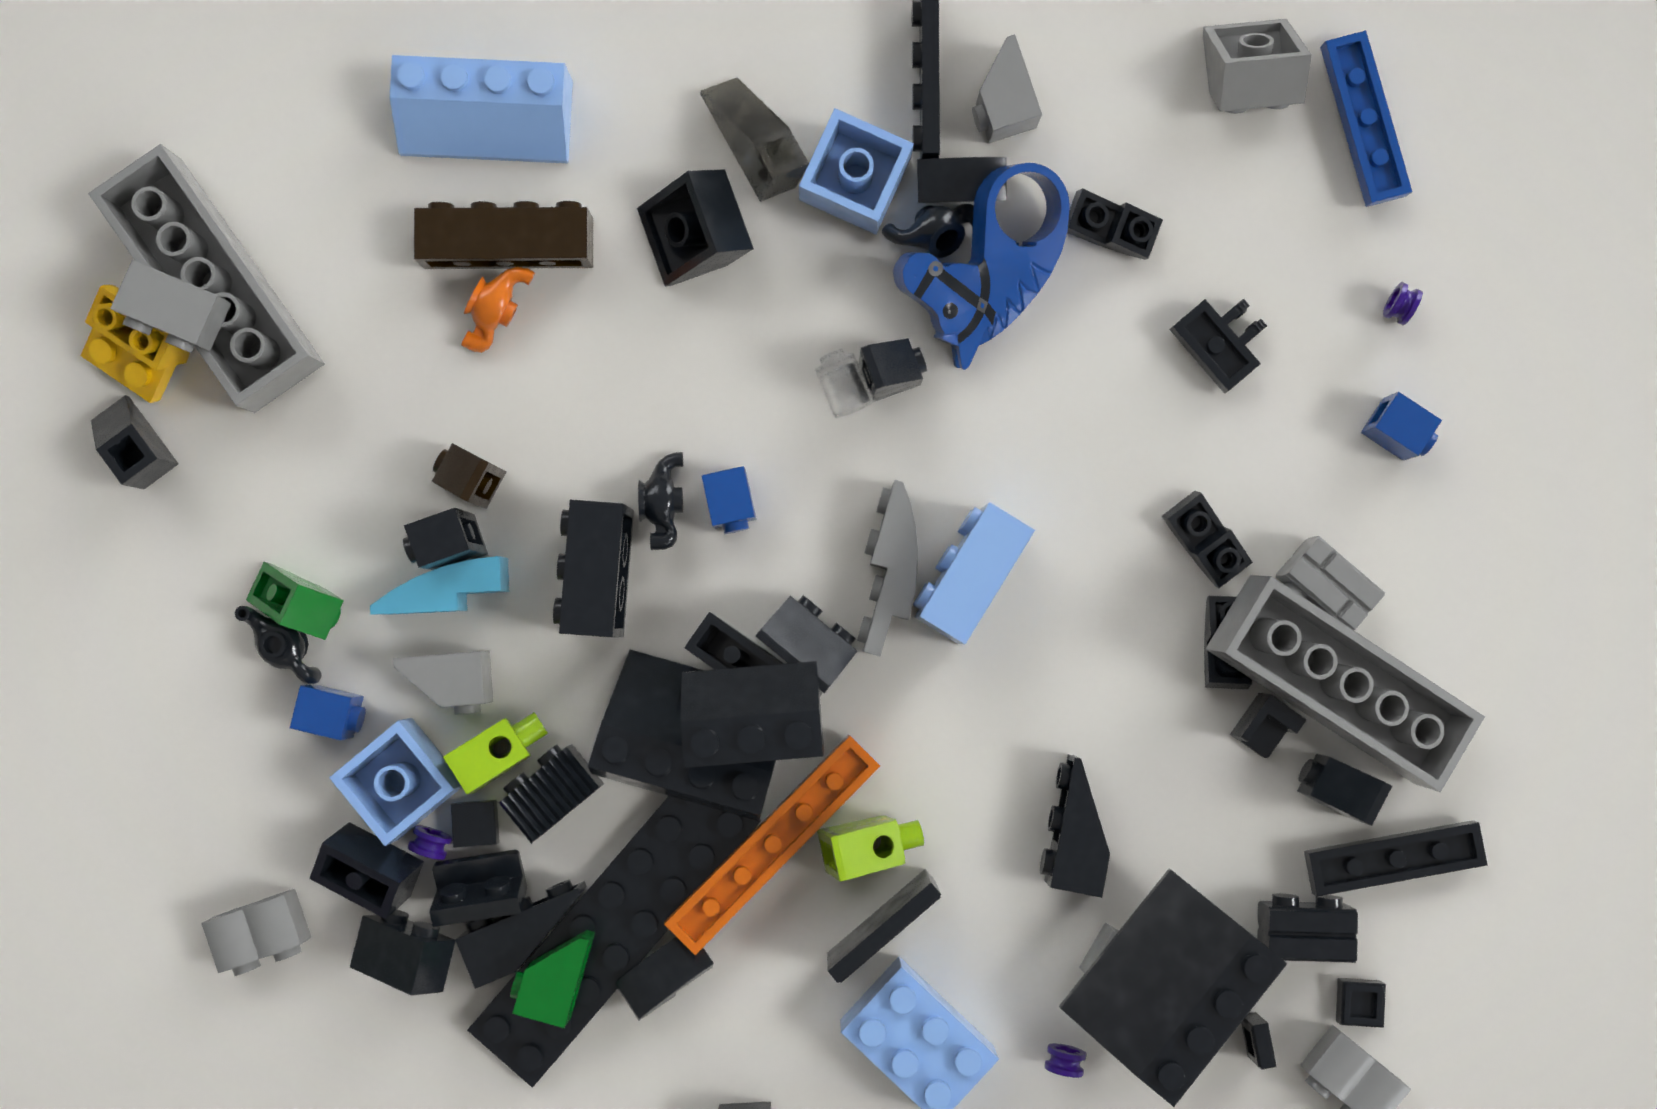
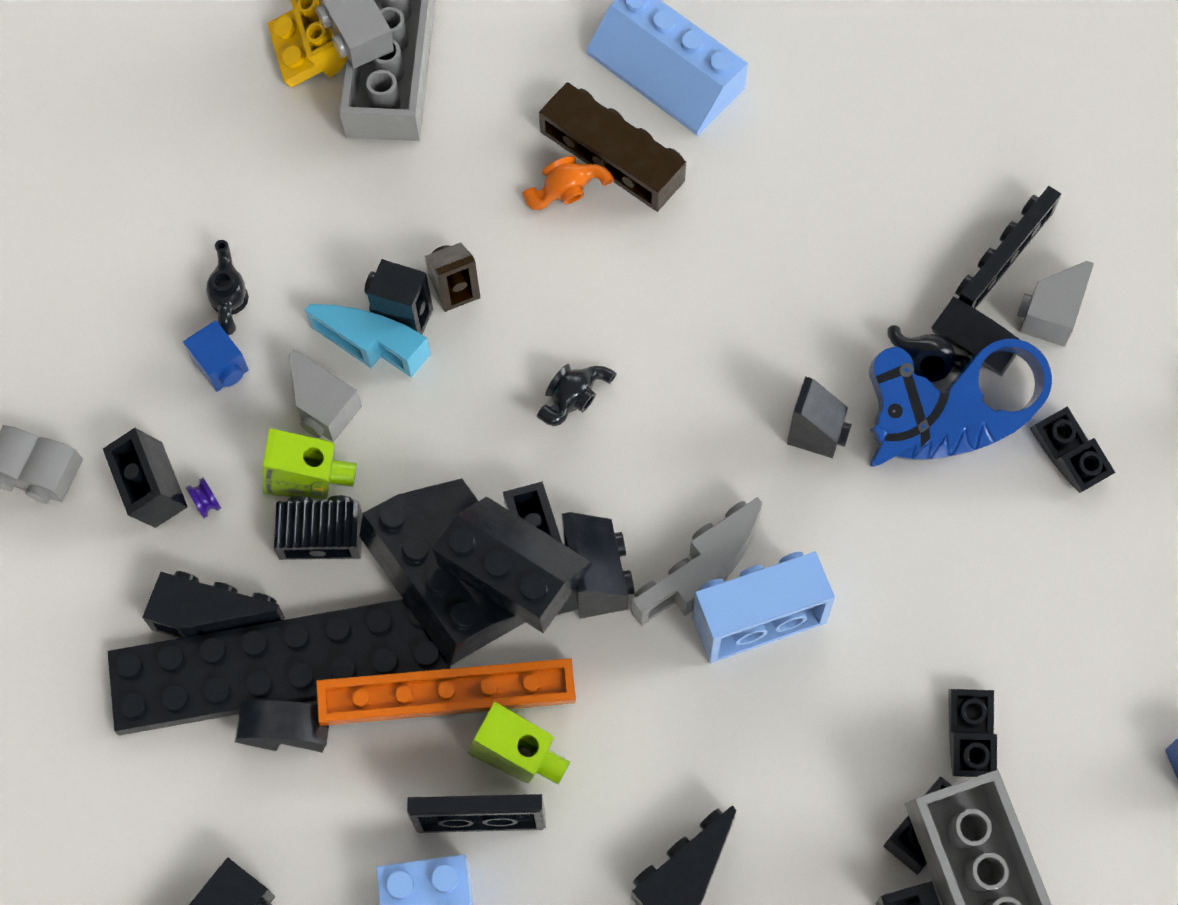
camera: 45 degrees right, 20 degrees down
black slope [91,395,179,489] -> none
green slope [246,561,344,640] -> none
light blue brick [329,718,462,846] -> none
black brick [350,910,456,996] -> none
black bracket [429,849,527,927] -> none
black tile [451,800,500,848] -> none
green slope [510,930,595,1028] -> none
black brick [553,499,634,638] -> none
black slope [637,169,754,287] -> none
clear smoke slope [700,77,809,202] -> none
blue brick [701,466,757,534] -> none
light blue brick [799,108,914,235] -> none
clear brick [815,349,874,418] -> none
black hinge [1169,299,1267,394] -> none
light grey brick [1276,536,1385,630] -> none

